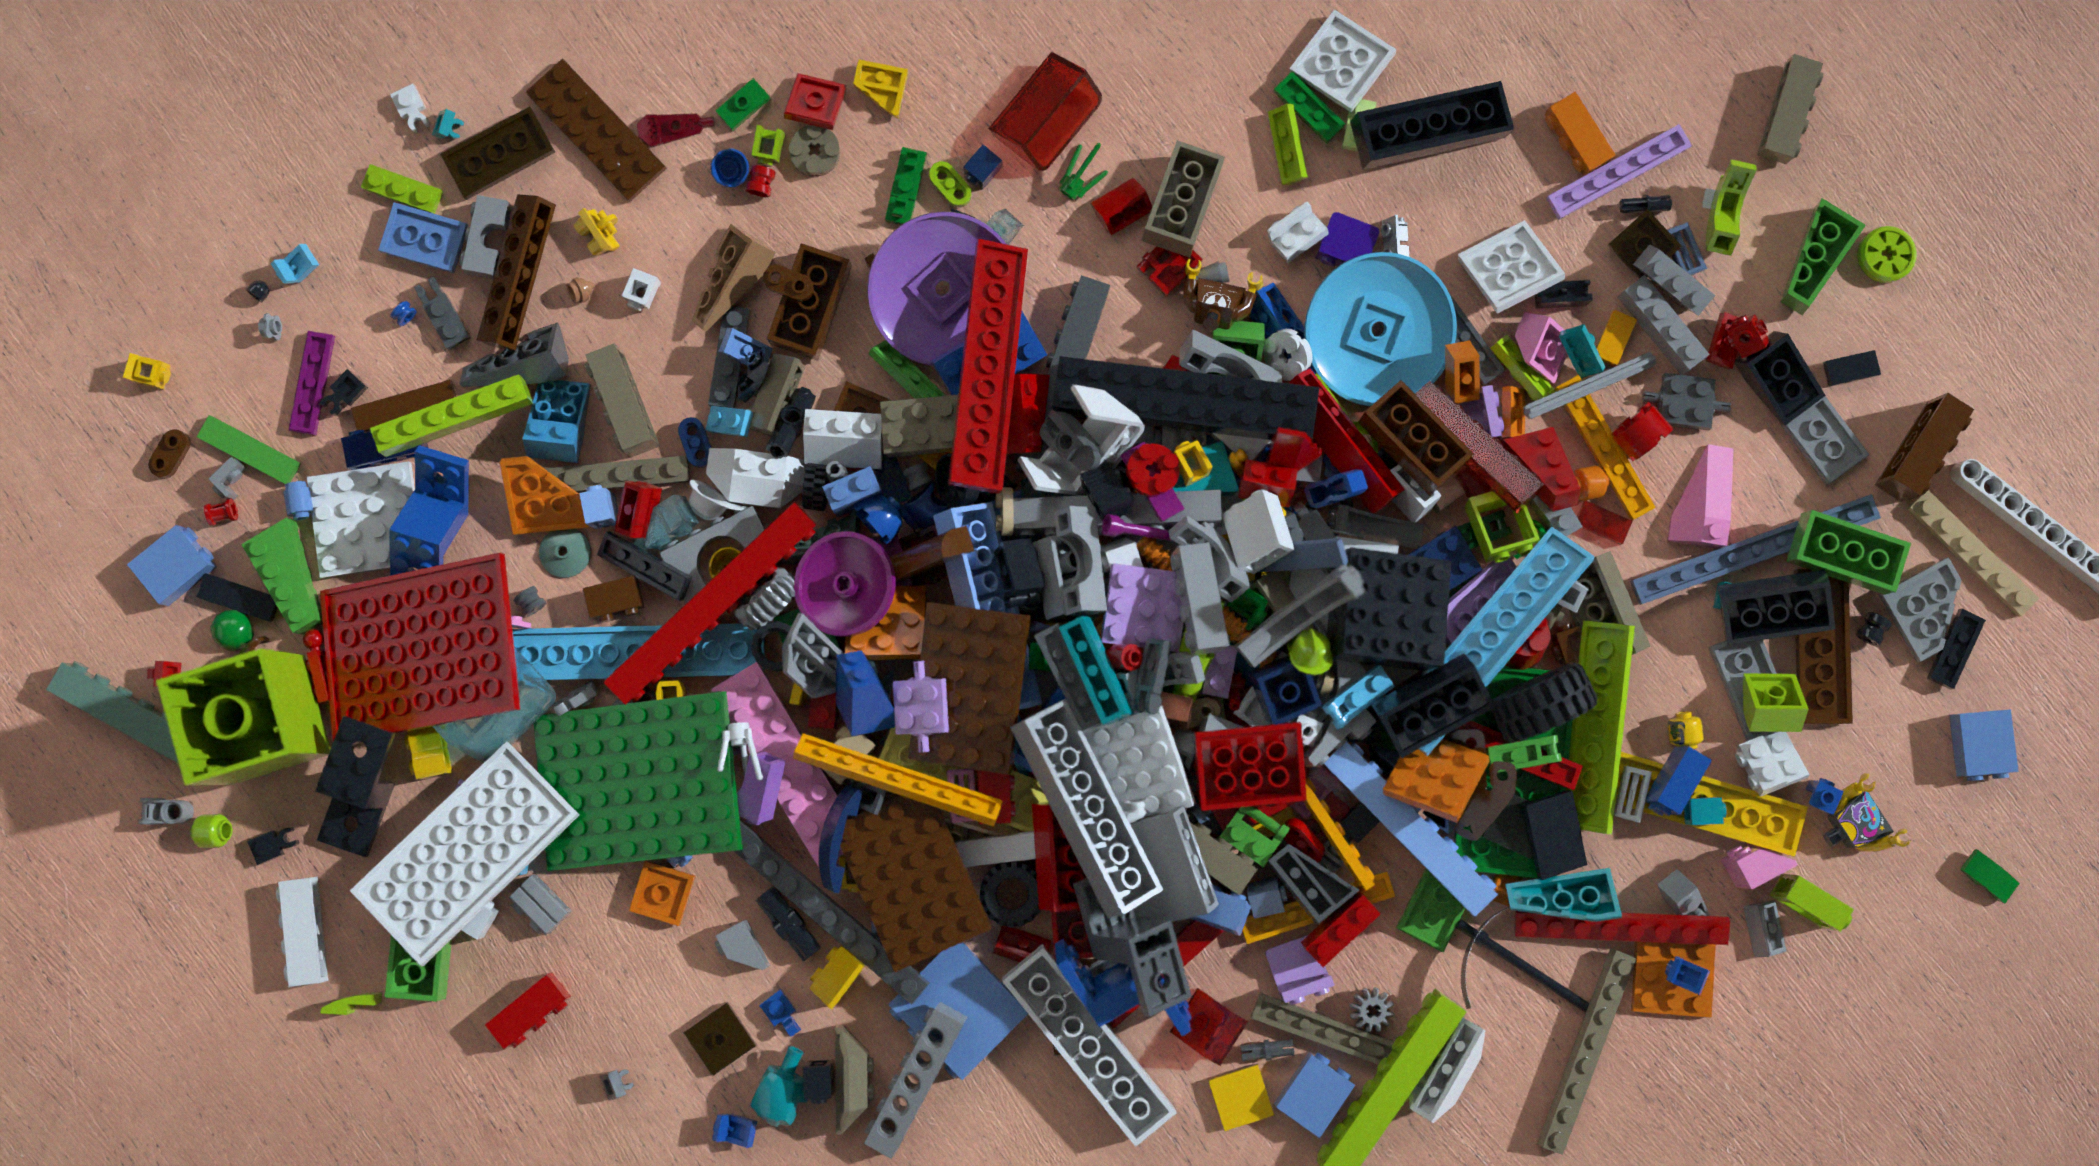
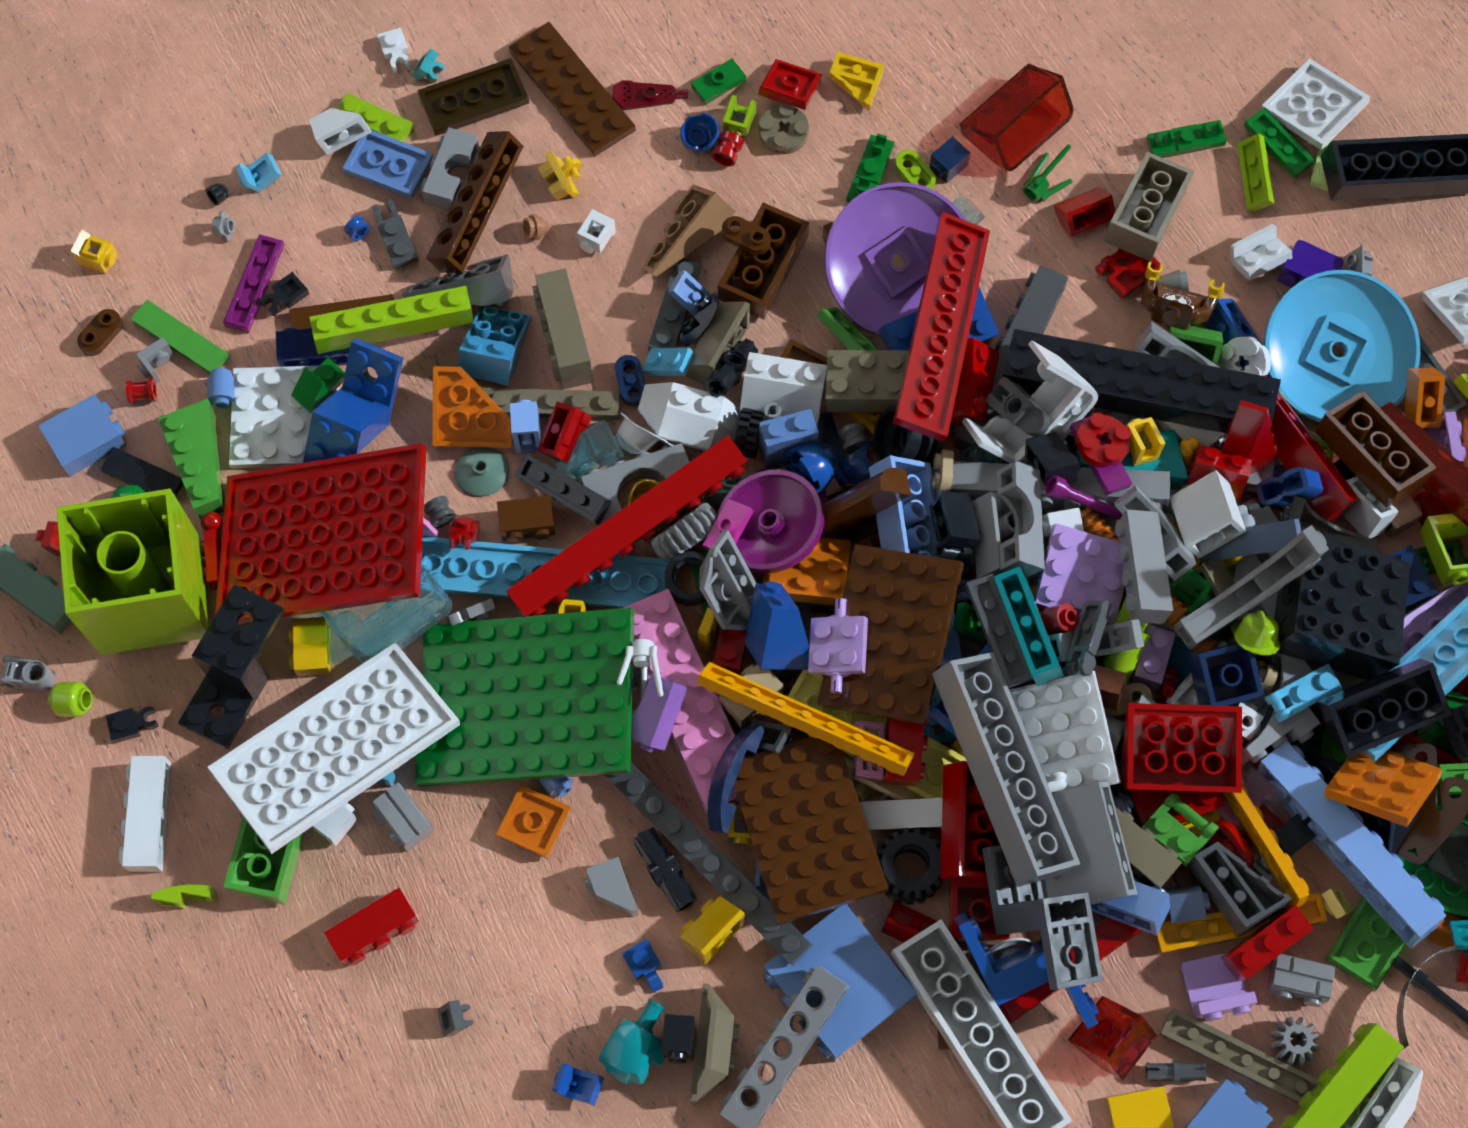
camera: 10 degrees right, 15 degrees down
dark brown plate [684,1002,757,1076] -> none
none -> green slope [291,358,345,413]
none -> white slope [309,108,372,155]
none -> red plate [449,517,480,550]
none -> dark pink plate [703,499,754,550]
none -> green plate [1146,120,1227,158]
none -> light grey brick [1267,954,1335,1007]
none -> light yellow plate [1321,886,1354,919]

